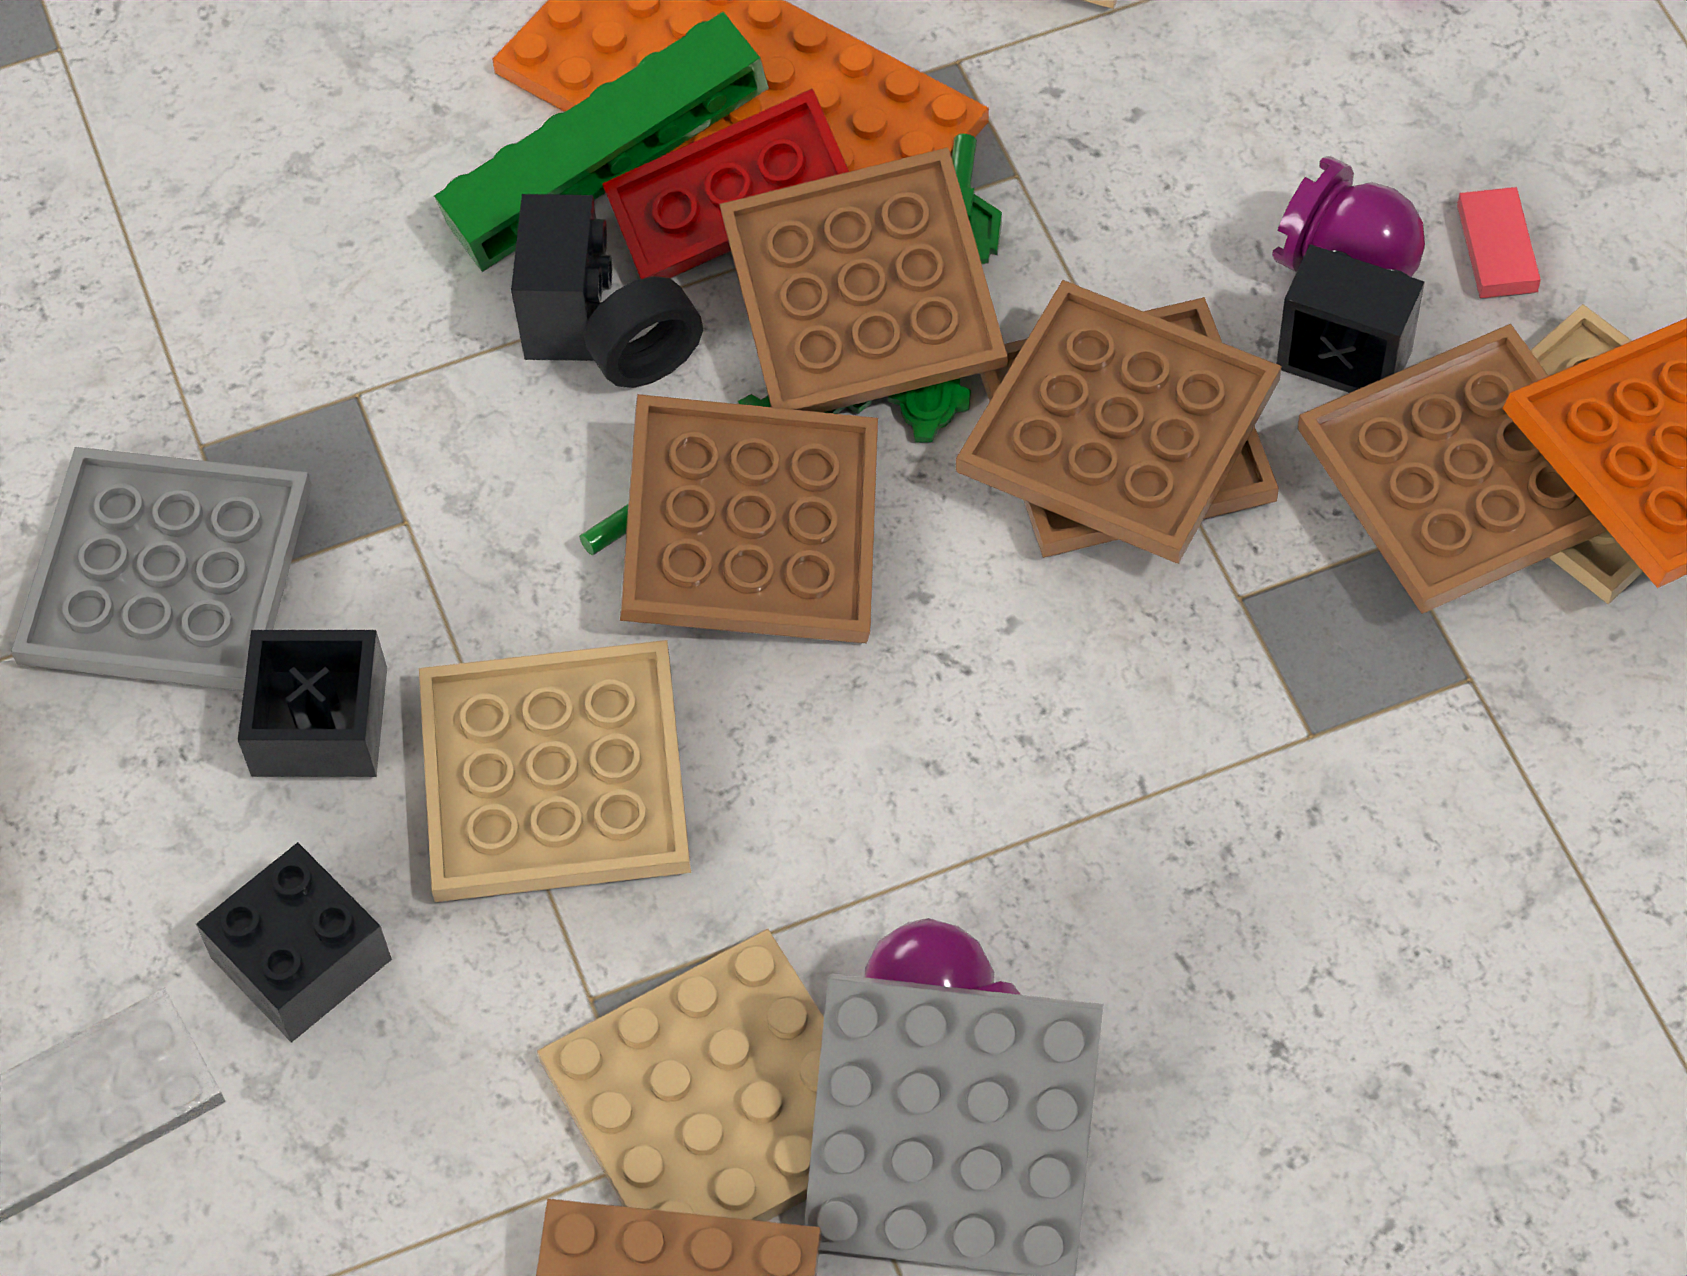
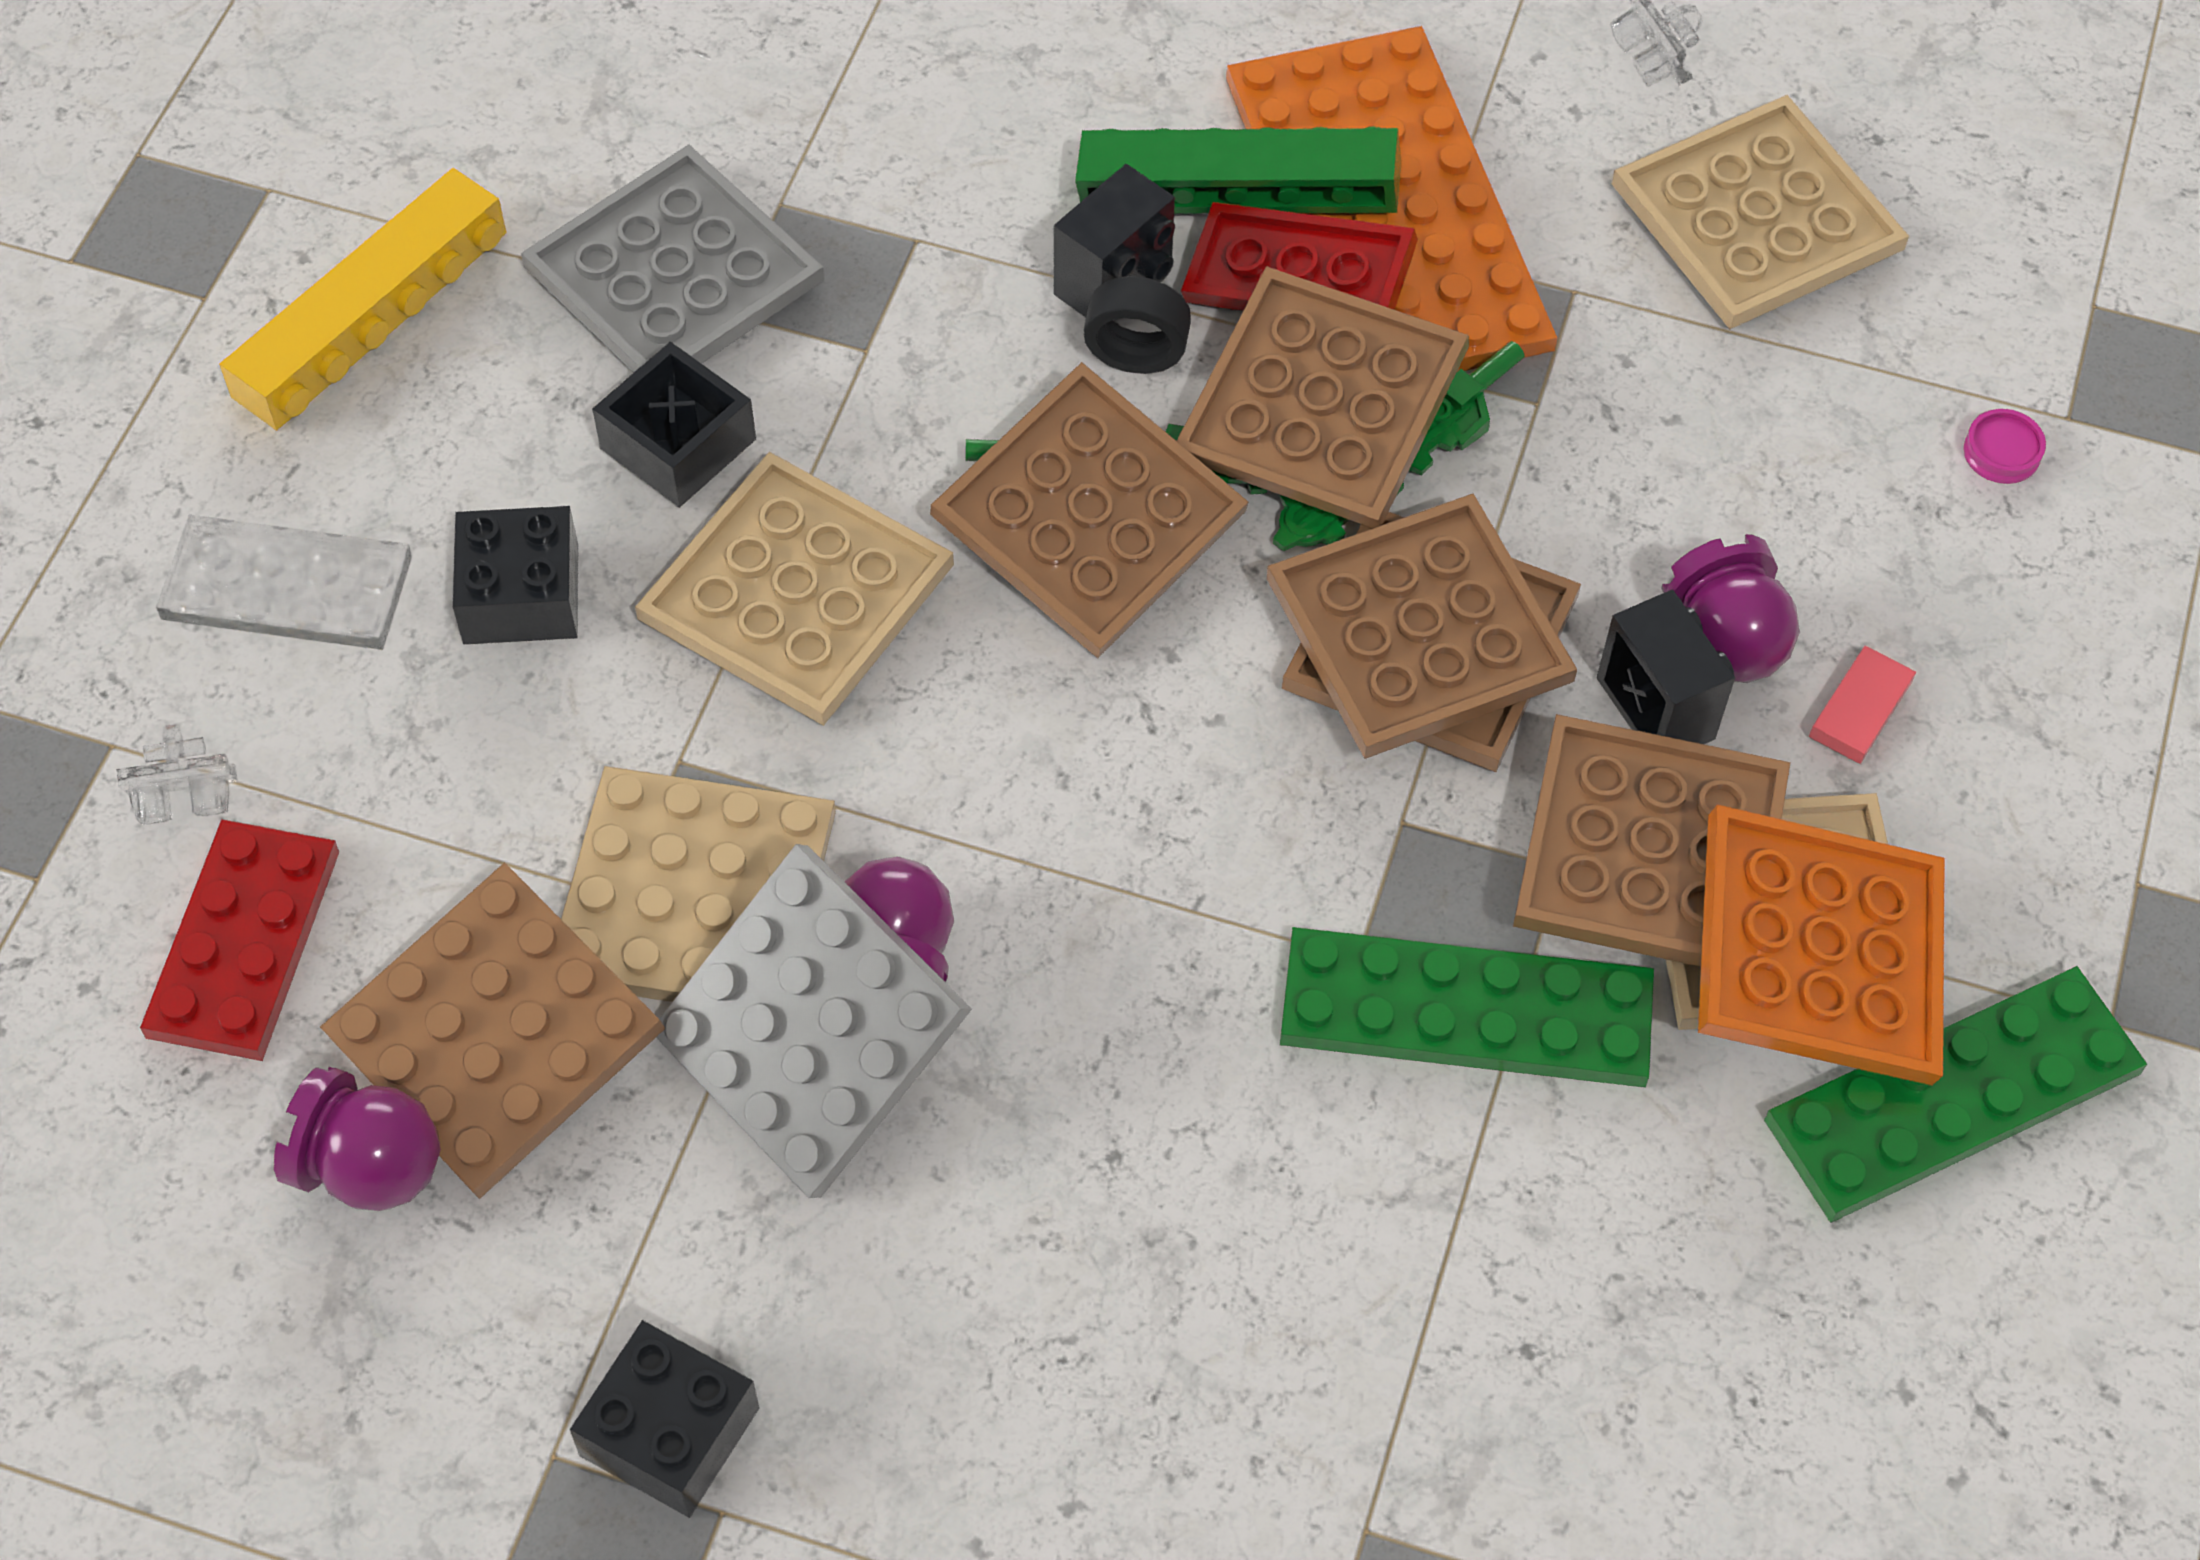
camera: 35 degrees right, 0 degrees up
none -> green plate [1280,927,1654,1088]

